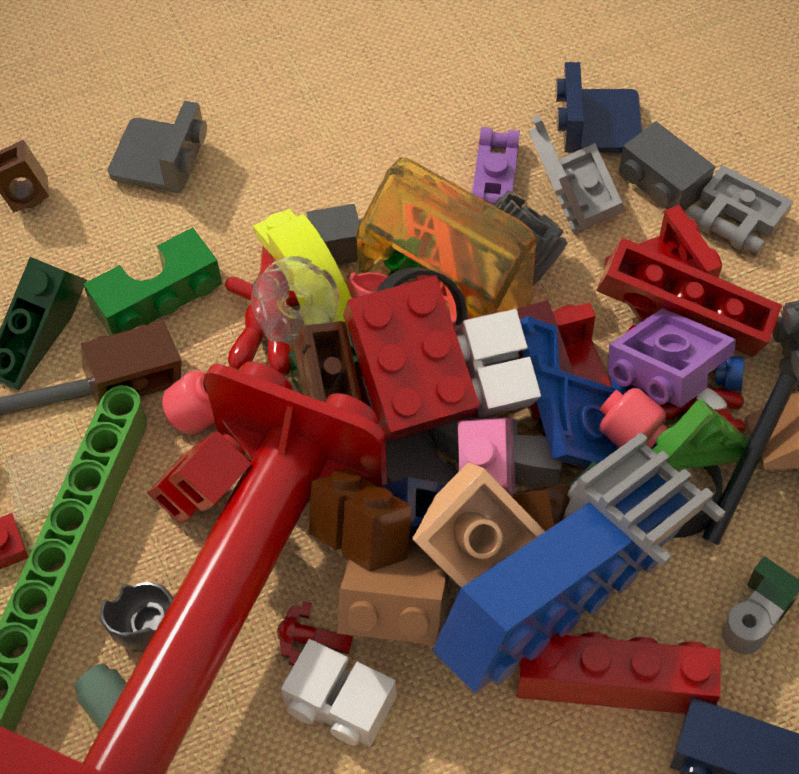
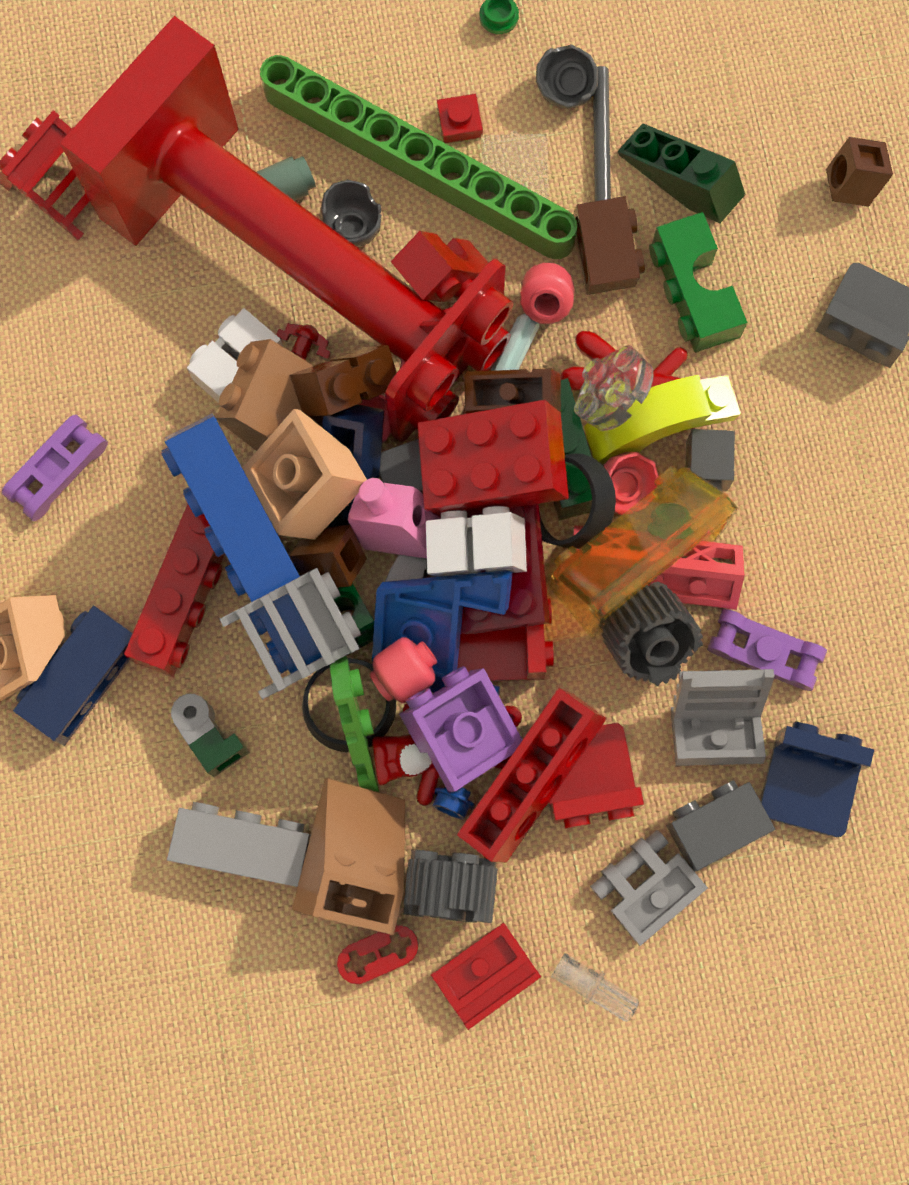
camera: 105 degrees right, 20 degrees up
black bar [702,373,798,546] -> none

